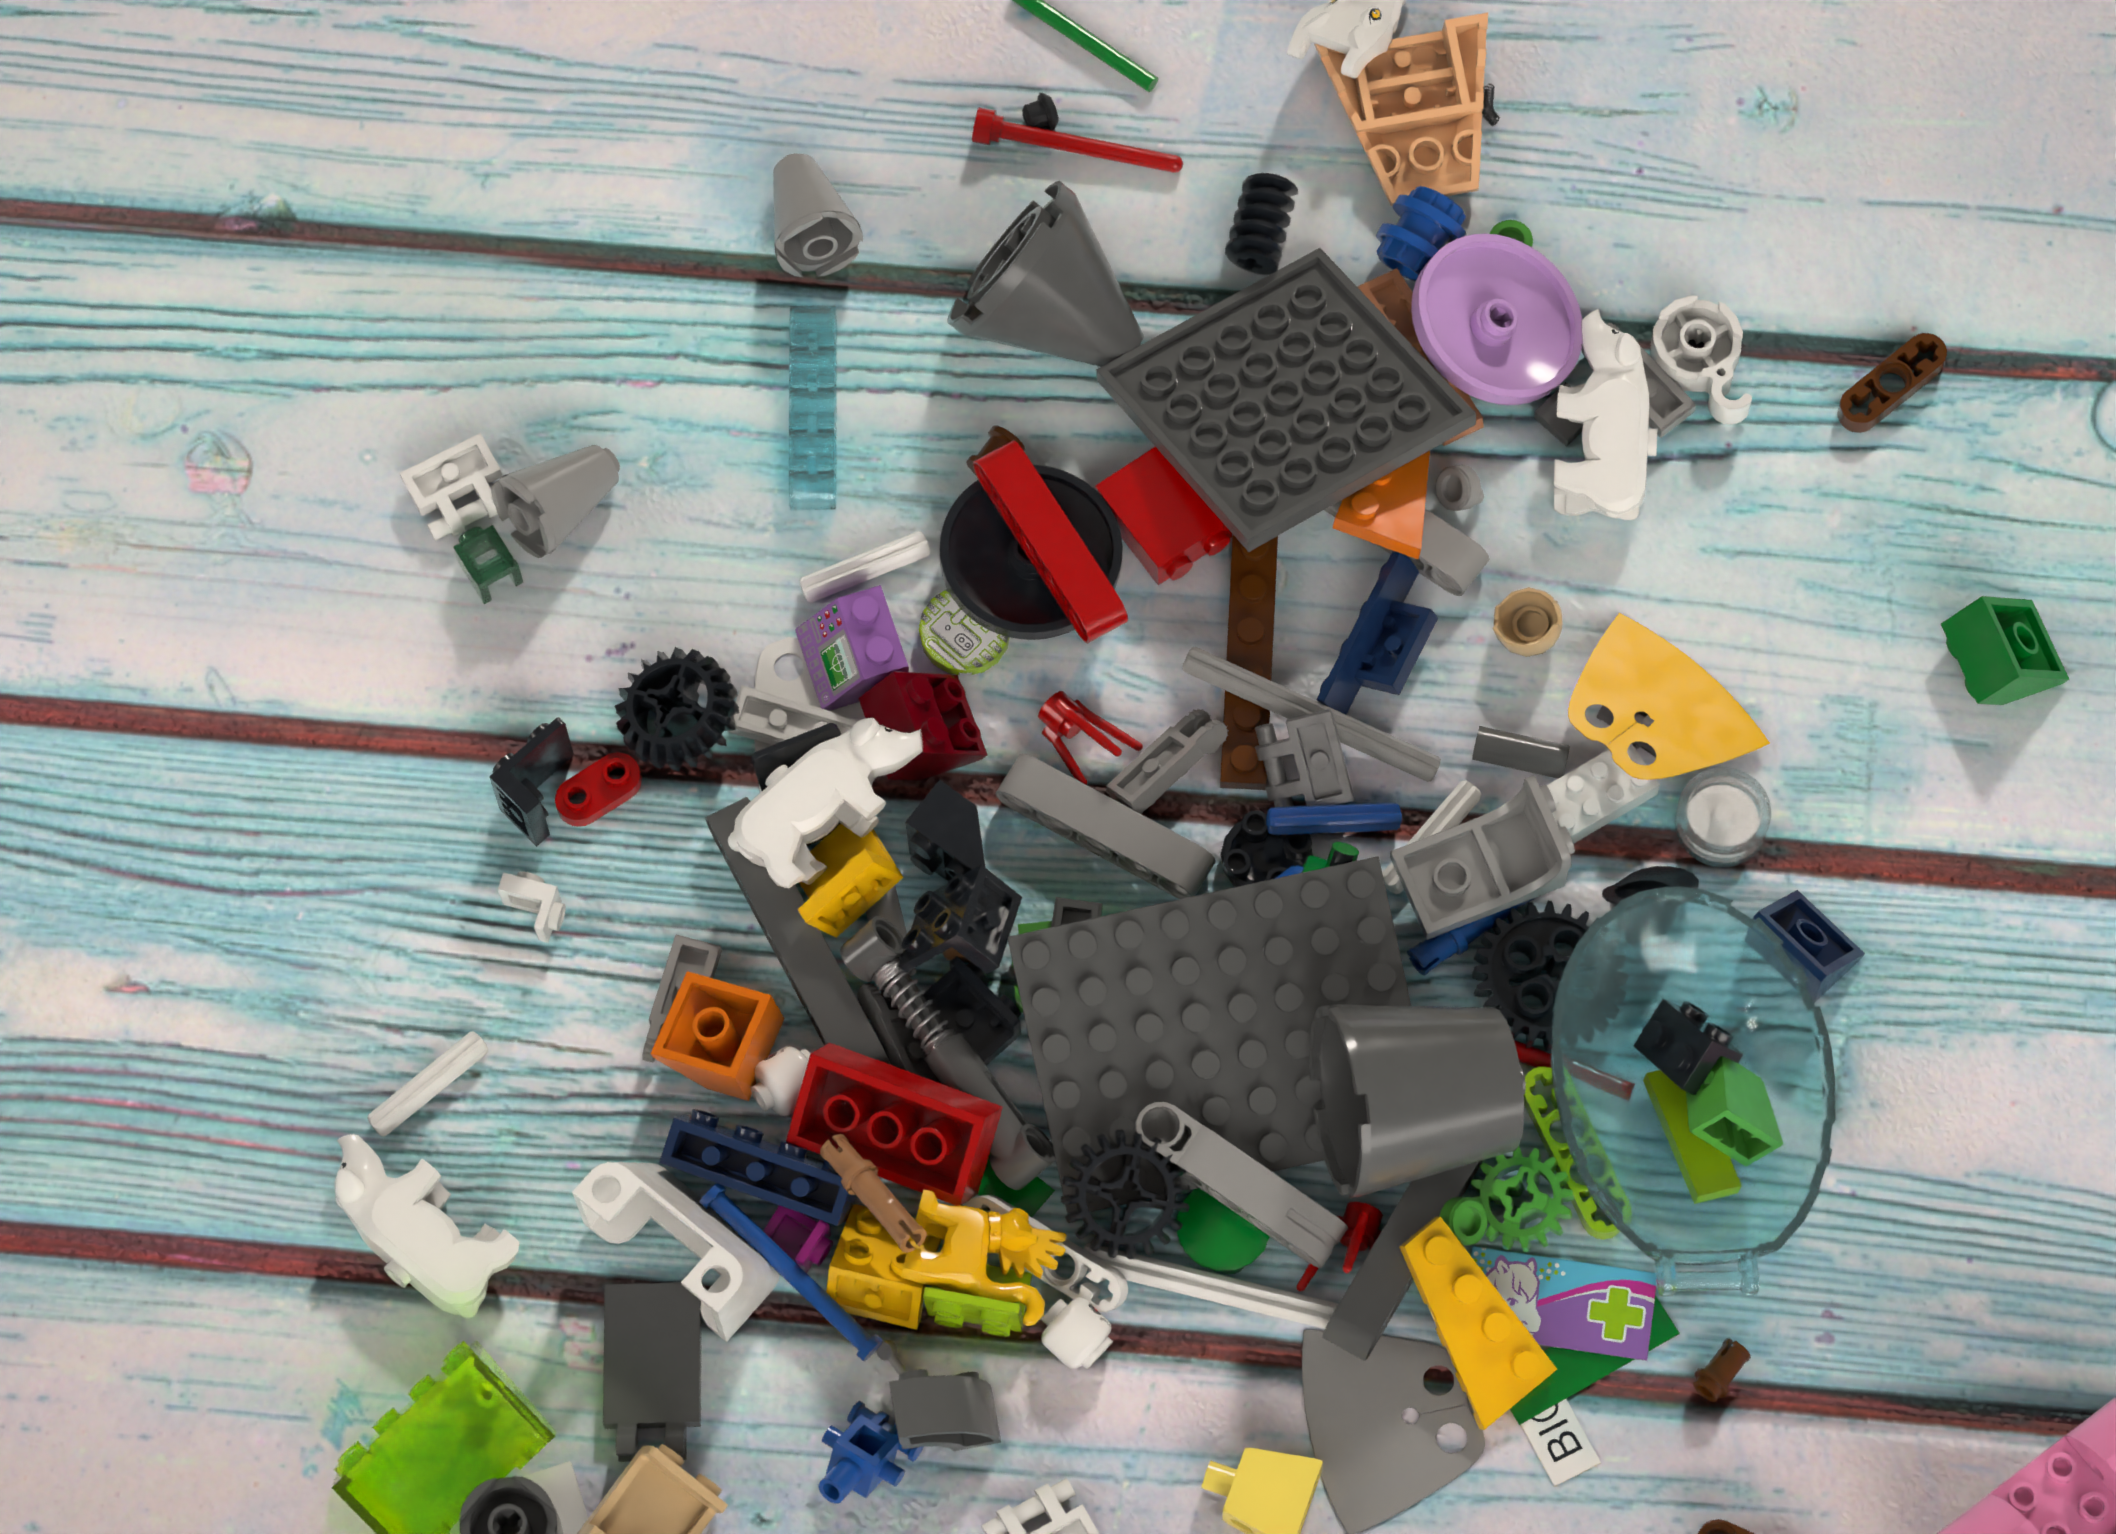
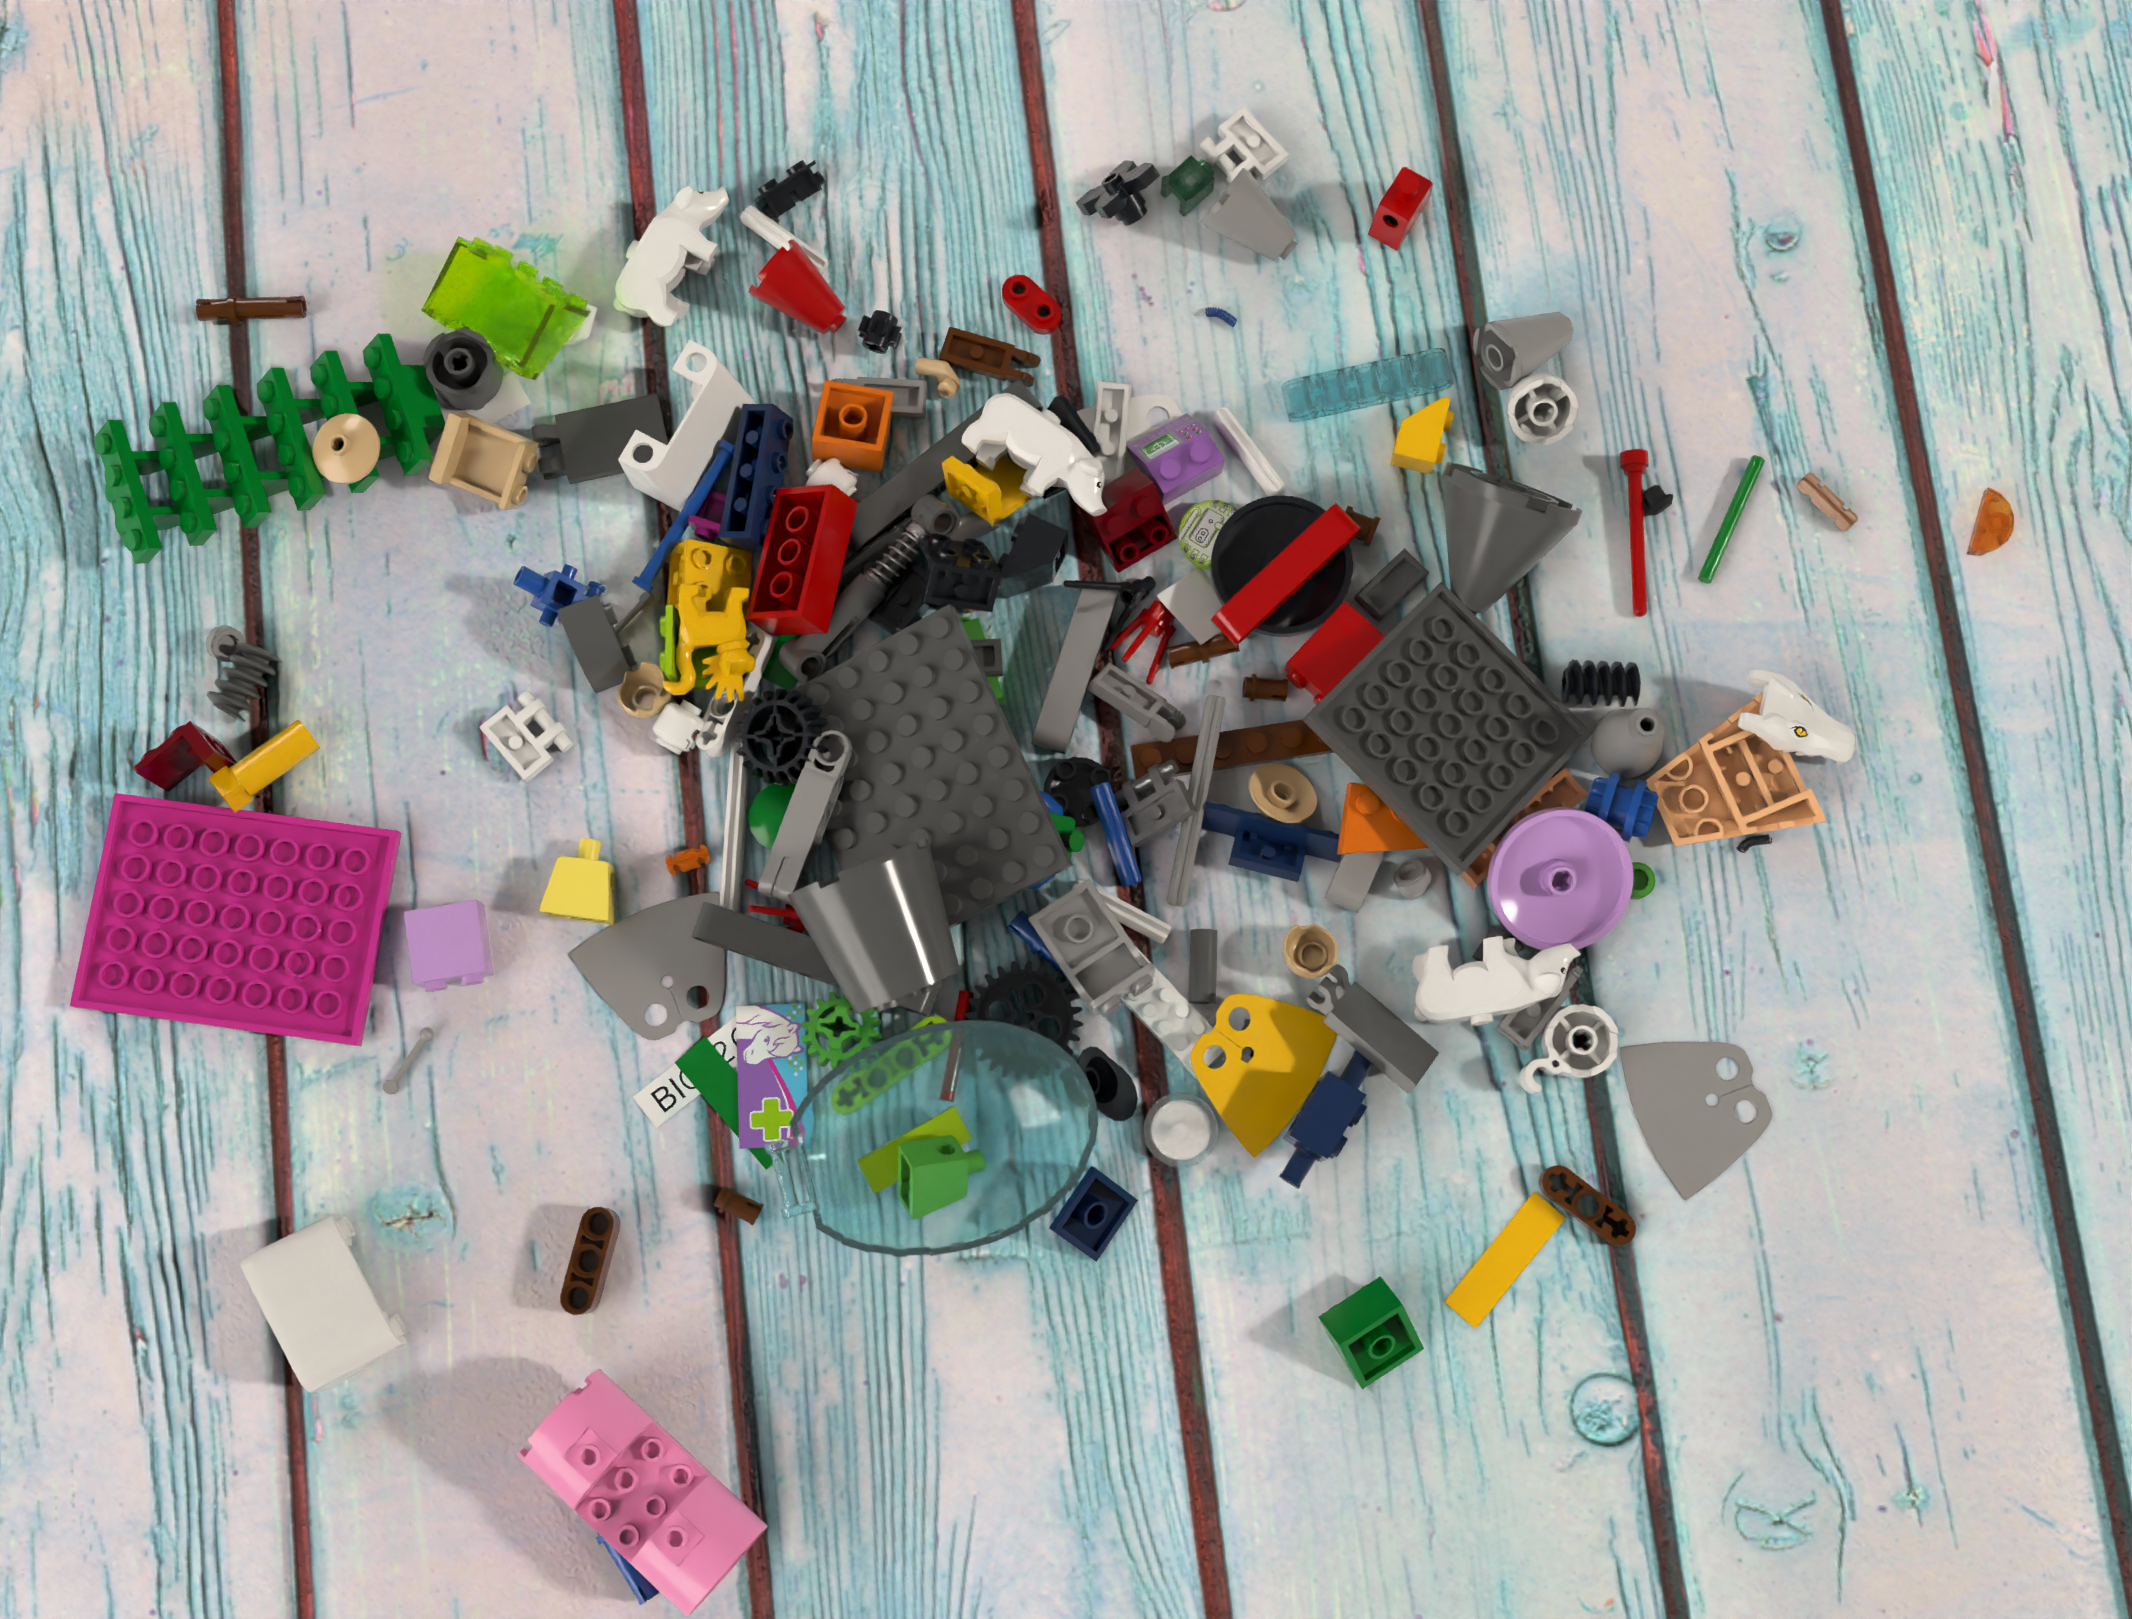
camera: 75 degrees right, 10 degrees up
black bracket [489,717,574,847] -> none
white bracket [498,872,566,943] -> none
black gear [615,647,740,772] -> none
medium nougat pin [820,1134,927,1253] -> none
yellow wing [1399,1216,1557,1430] -> none
bright green tile [1440,1197,1487,1246] -> none
black bracket [1633,998,1743,1095] -> none
none -> tan hair [618,661,671,719]
none -> orange piece [666,845,711,875]
none -> red cone [749,239,847,334]
none -> black hinge [754,160,826,219]
none -> black gear [858,310,902,354]
none -> tan arm [915,357,960,398]
none -> reddish brown hinge [939,327,1041,388]
none -> black plant [1063,576,1156,653]
none -> black plant [1076,160,1160,226]
none -> white sticker [1156,568,1222,645]
none -> reddish brown pin [1166,633,1240,669]
none -> blue leg [1205,307,1237,327]
none -> reddish brown pin [1242,674,1288,702]
none -> tan dish [1249,763,1317,823]
none -> dark blue brick [1279,1050,1373,1189]
none -> dark grey tile [1306,964,1440,1094]
none -> dark grey tile [1354,548,1430,623]
none -> red torso [1368,167,1433,251]
none -> yellow slope [1390,397,1454,474]
none -> yellow sticker [1444,1191,1566,1329]
none -> white cylinder [1506,373,1579,445]
none -> light grey cone [1591,708,1664,779]
none -> light grey piece [1620,1042,1772,1200]

